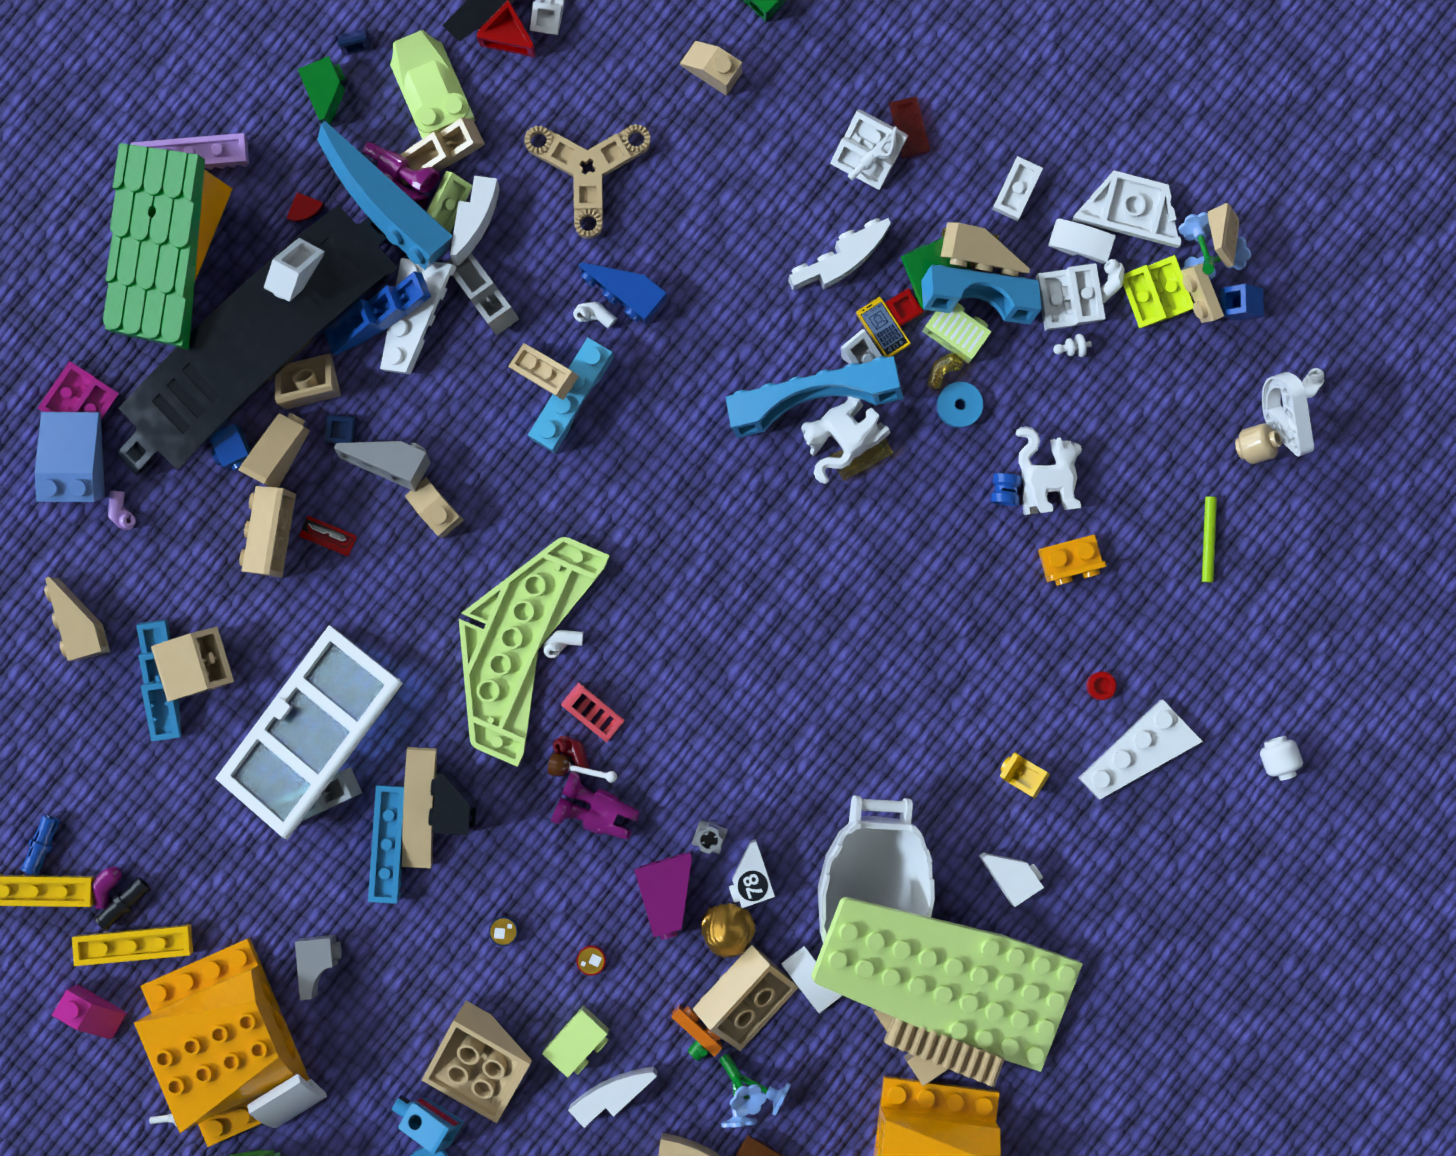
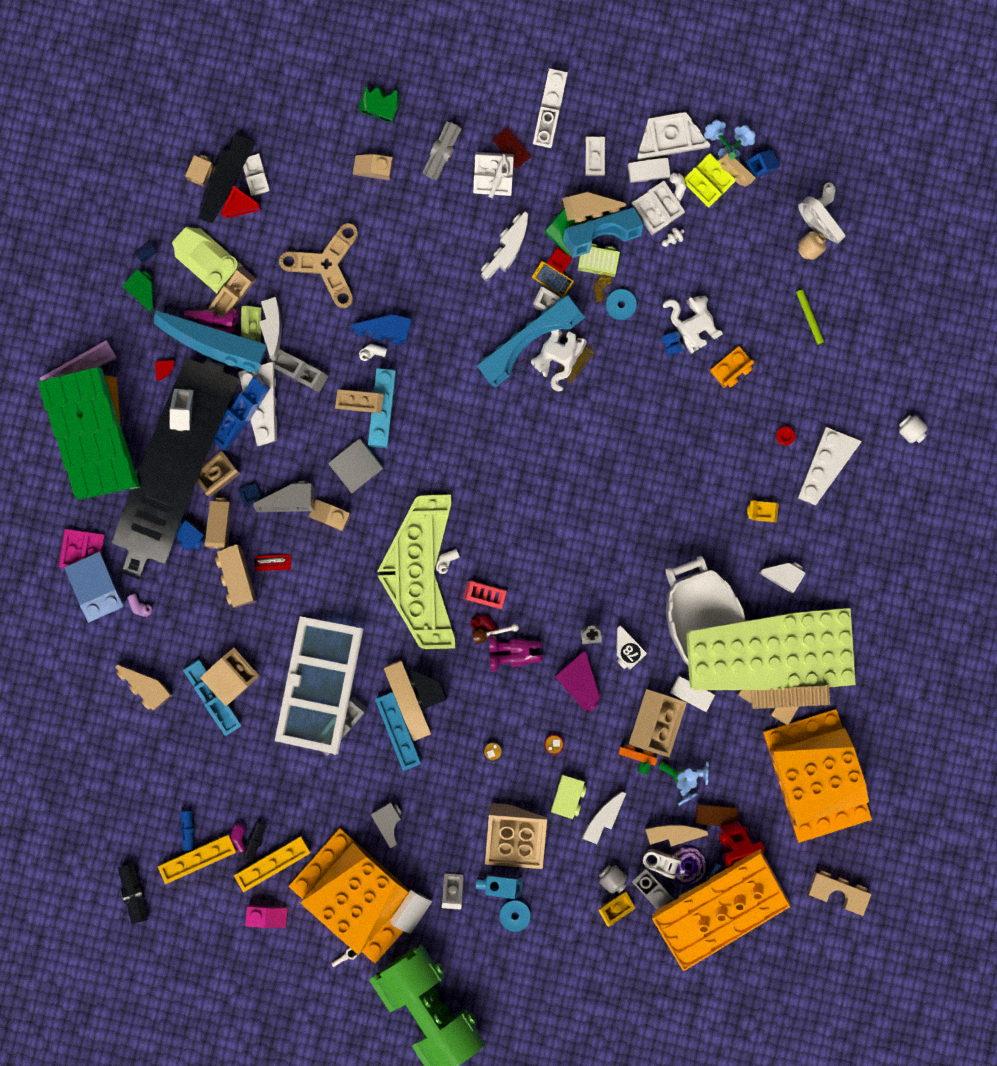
camera: 25 degrees left, 0 degrees up
pearl gold hair [701,903,756,958] -> none
tan slope [1207,203,1239,268] -> none
none -> light grey slope [328,438,384,493]
none -> light grey piece [422,122,462,180]
none -> white slope [442,873,464,909]
none -> white slope [533,69,568,148]

